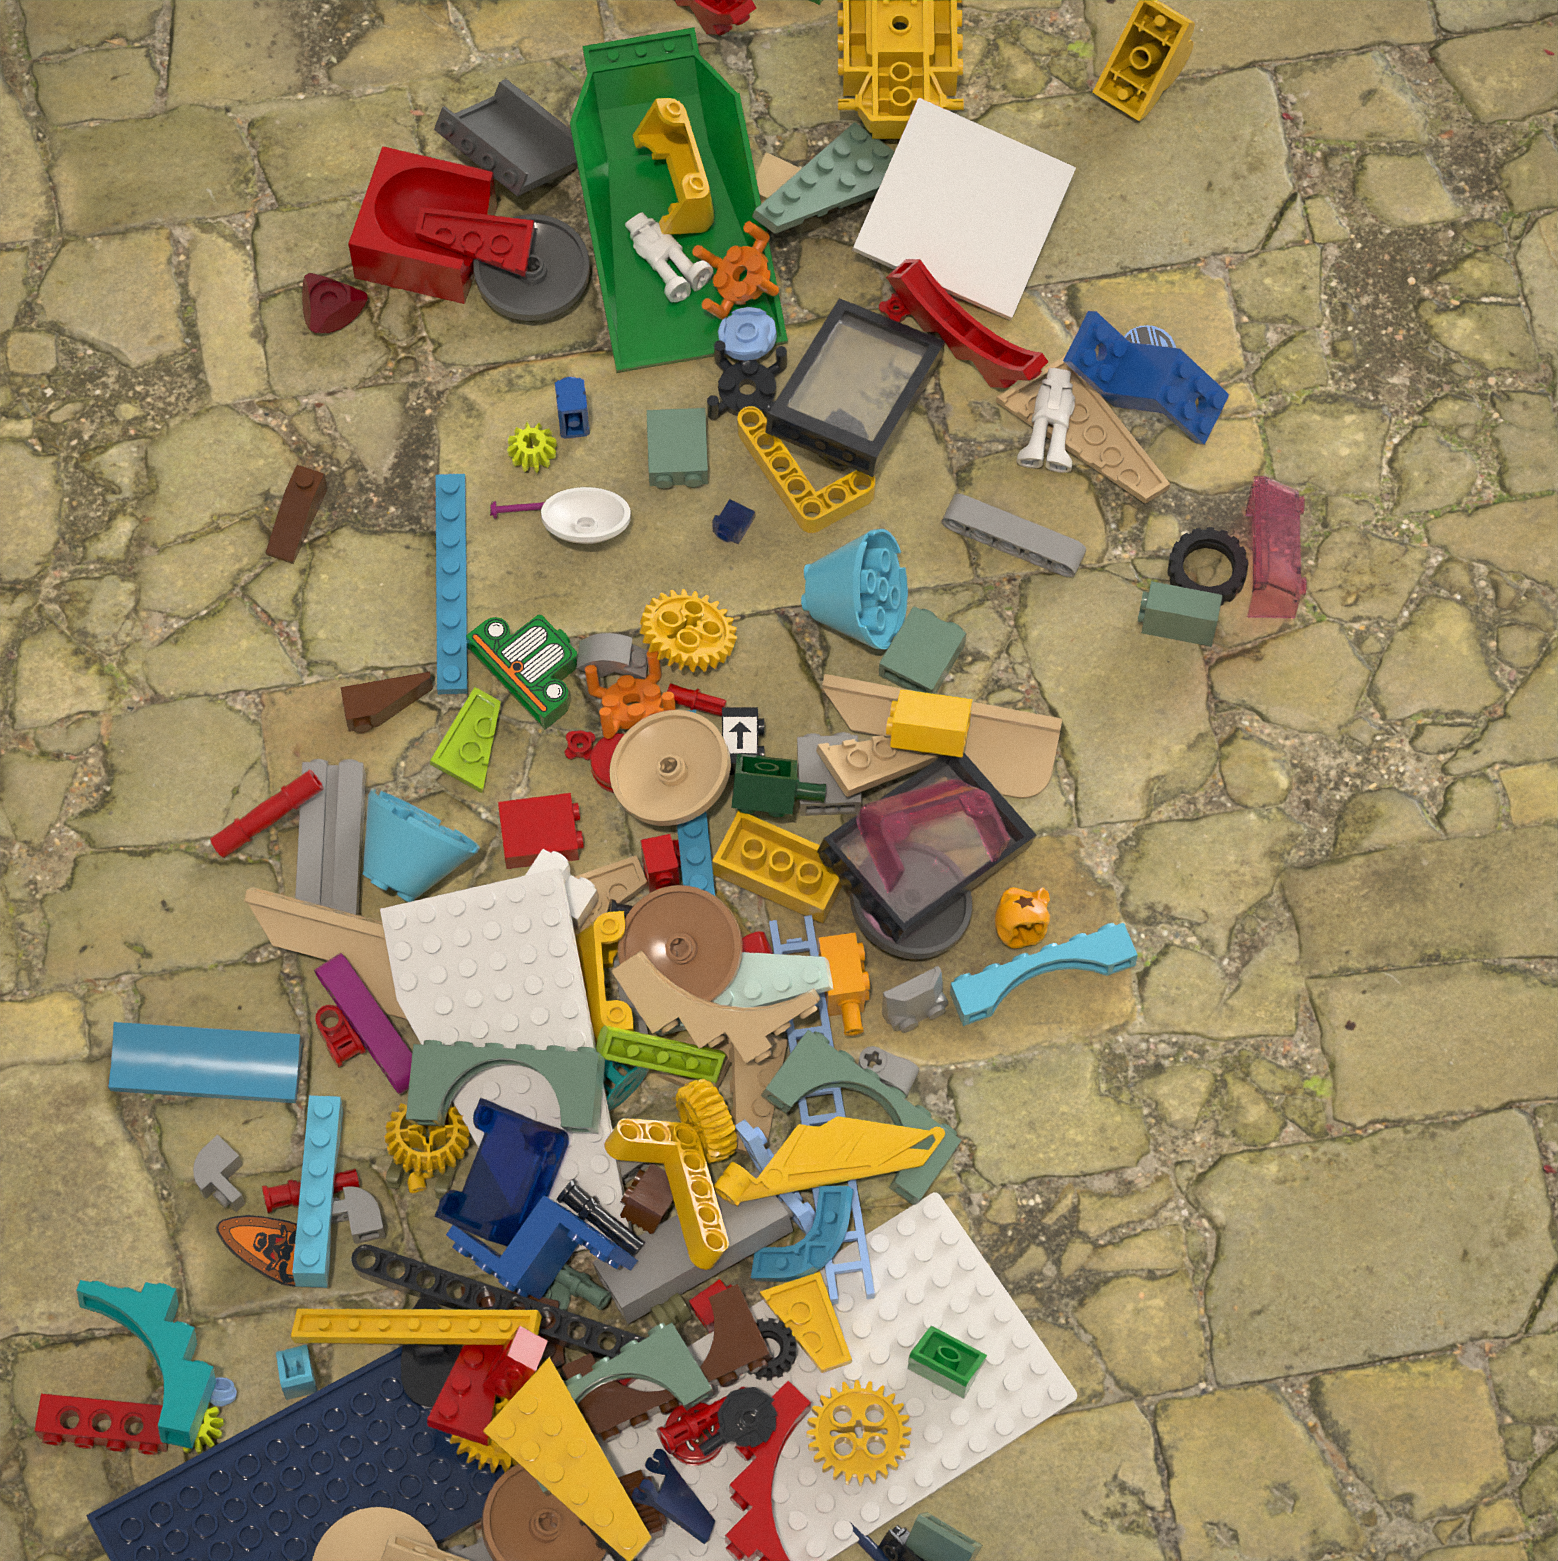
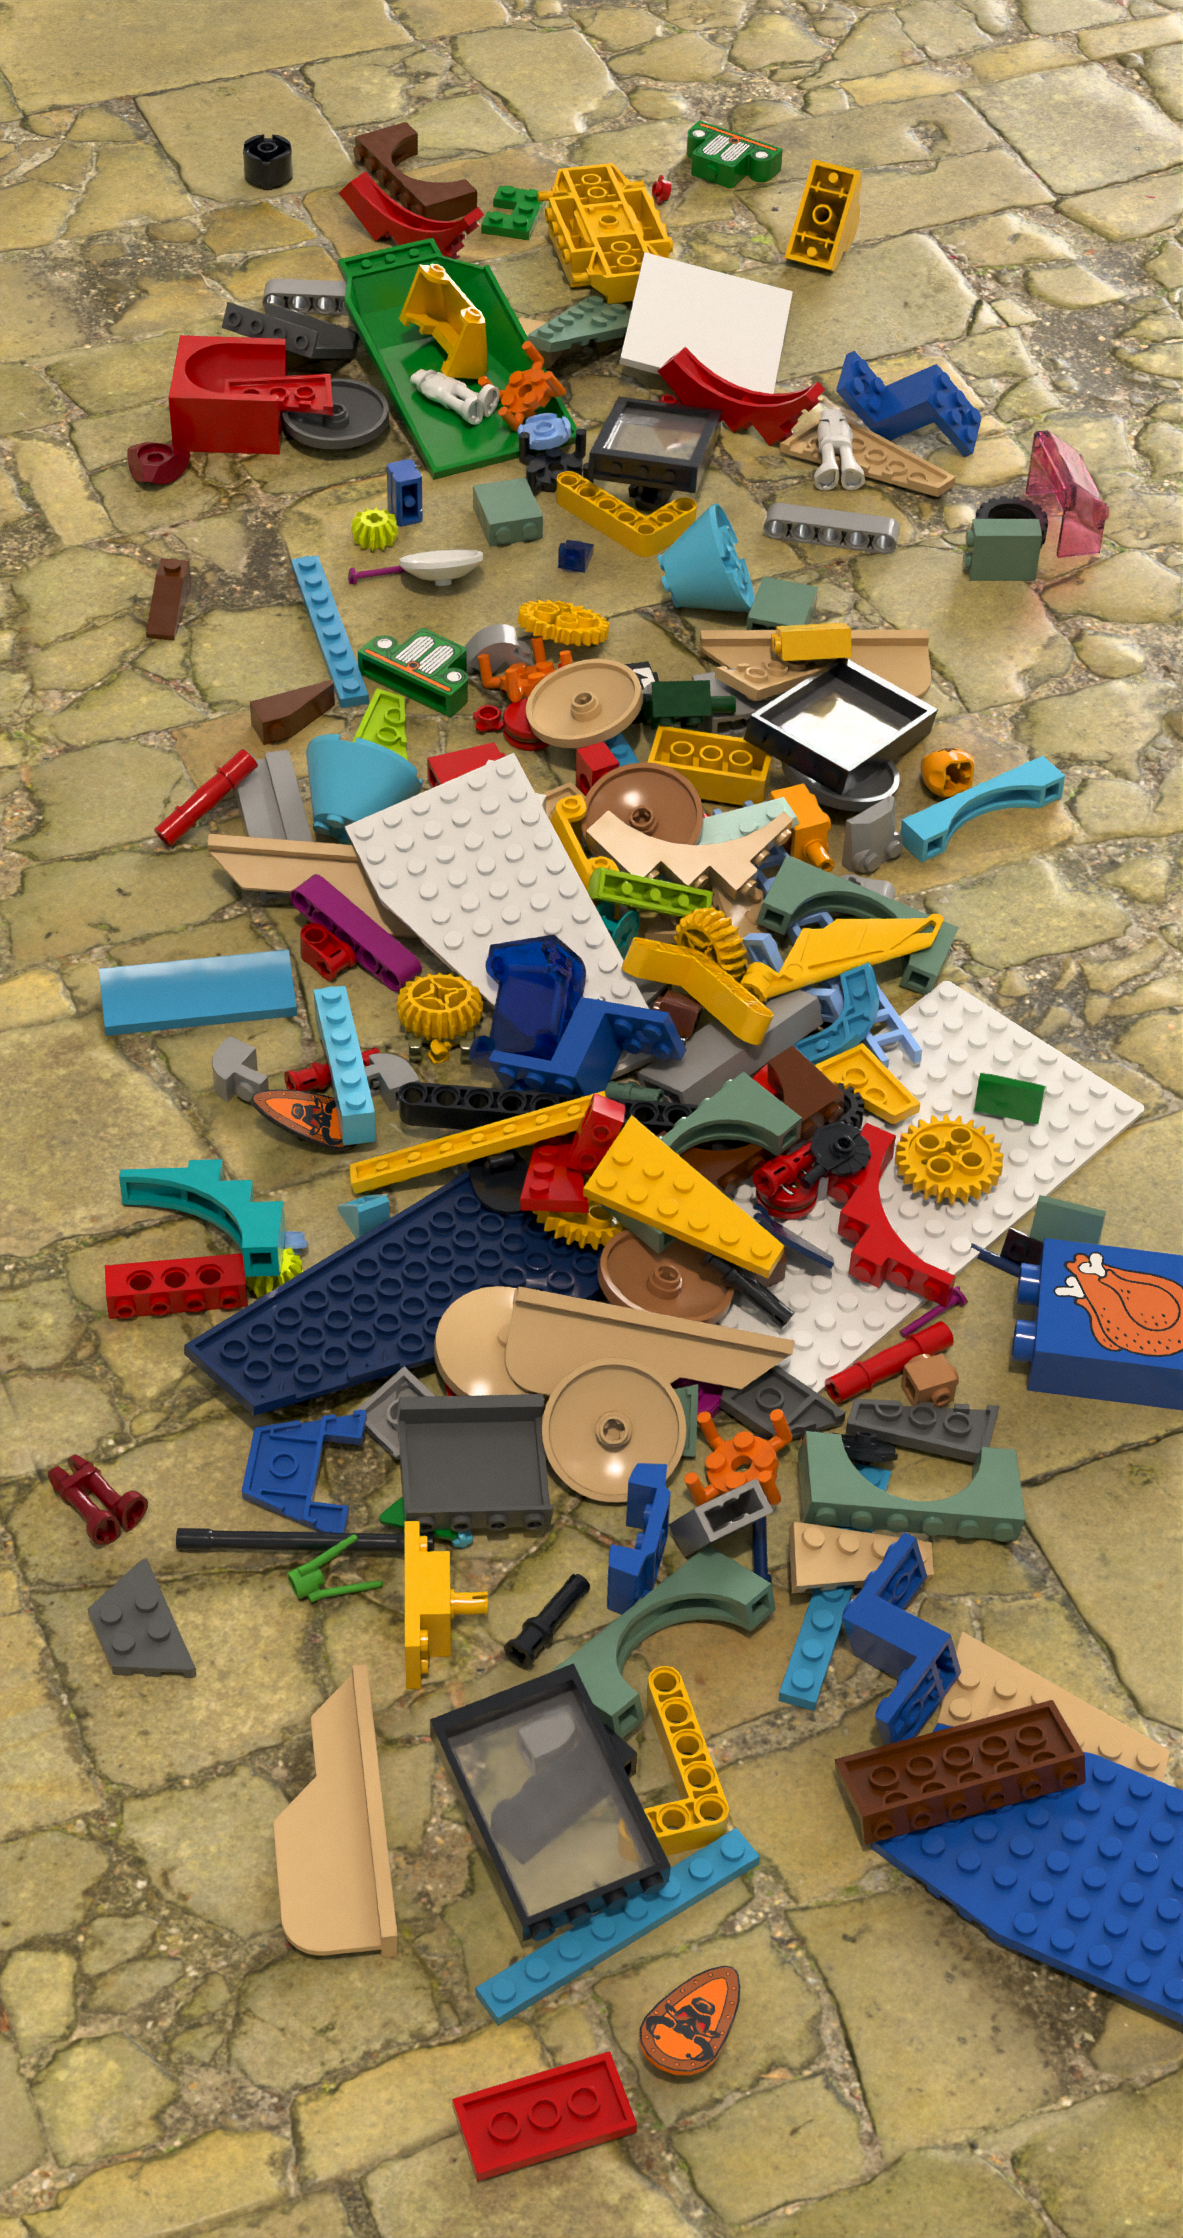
camera: 15 degrees left, 20 degrees down
sand green arch [406,1040,605,1134] -> none
clear pink windscreen [856,779,1010,893] -> none
none -> light grey beam [262,279,349,316]

